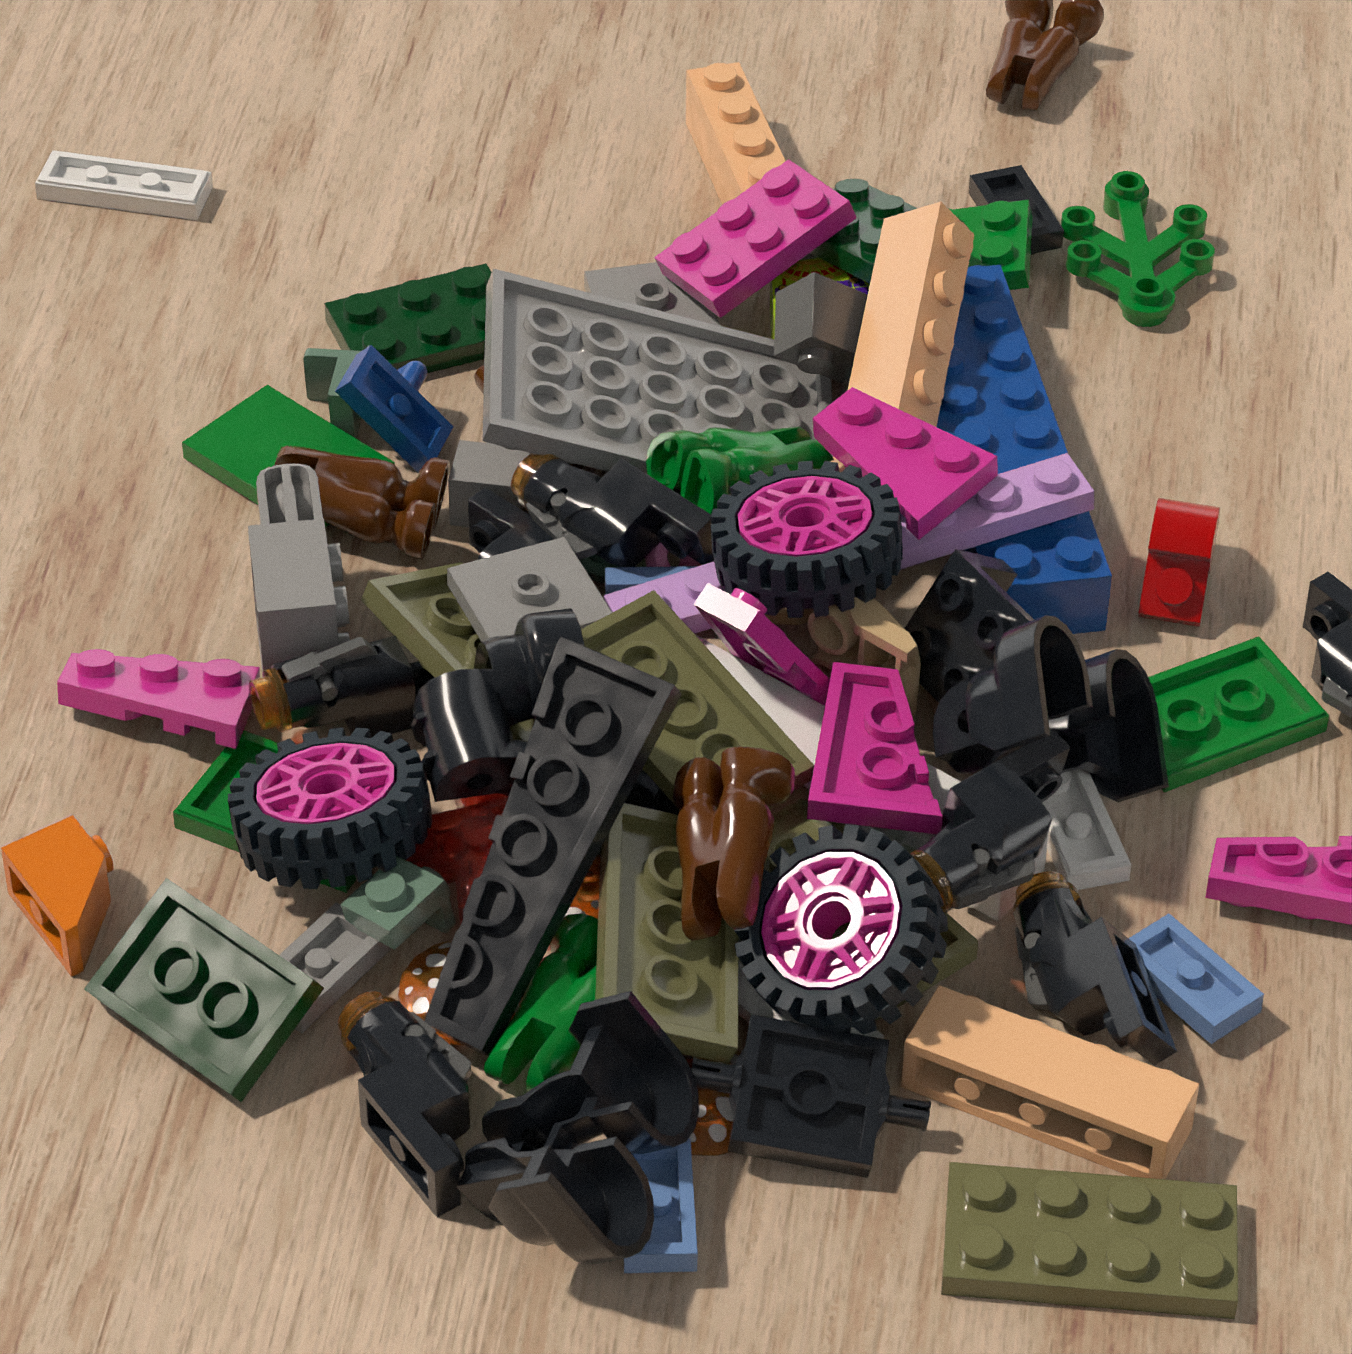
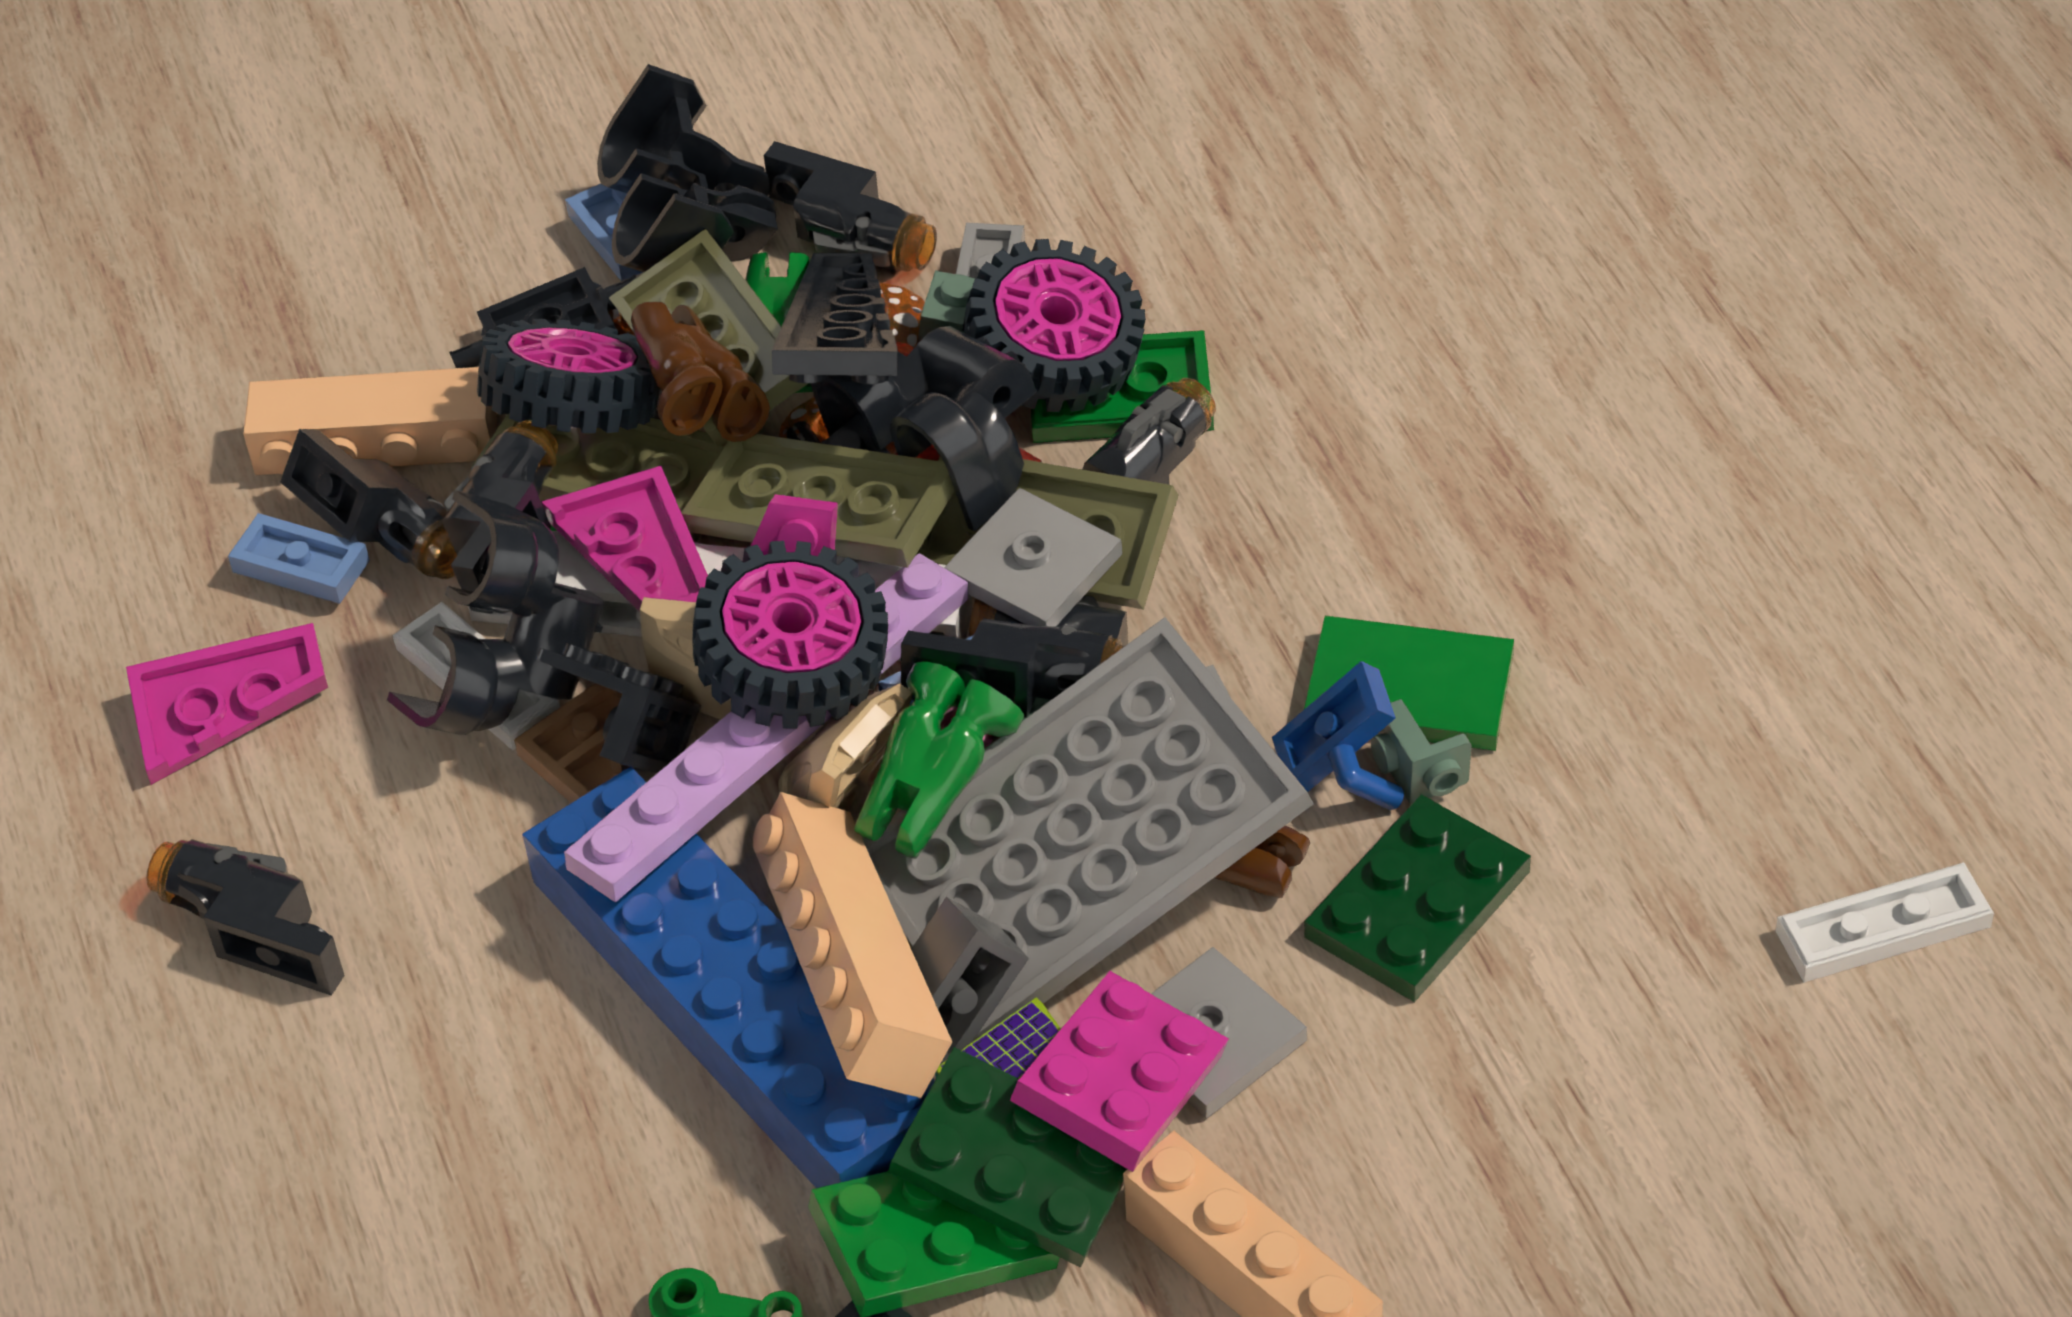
camera: 155 degrees right, 5 degrees up
orange slope [1,815,114,977] -> none
dark pink wing [57,649,260,749] -> none
plate [84,878,324,1102] -> none
light grey brick [248,464,350,705] -> none
reddish brown piece [274,446,450,560] -> none
dark pink wing [813,387,998,540] -> none
olive plate [941,1162,1238,1319] -> none
red brick [1138,498,1220,627] -> none
green tile [1148,636,1329,793] -> none

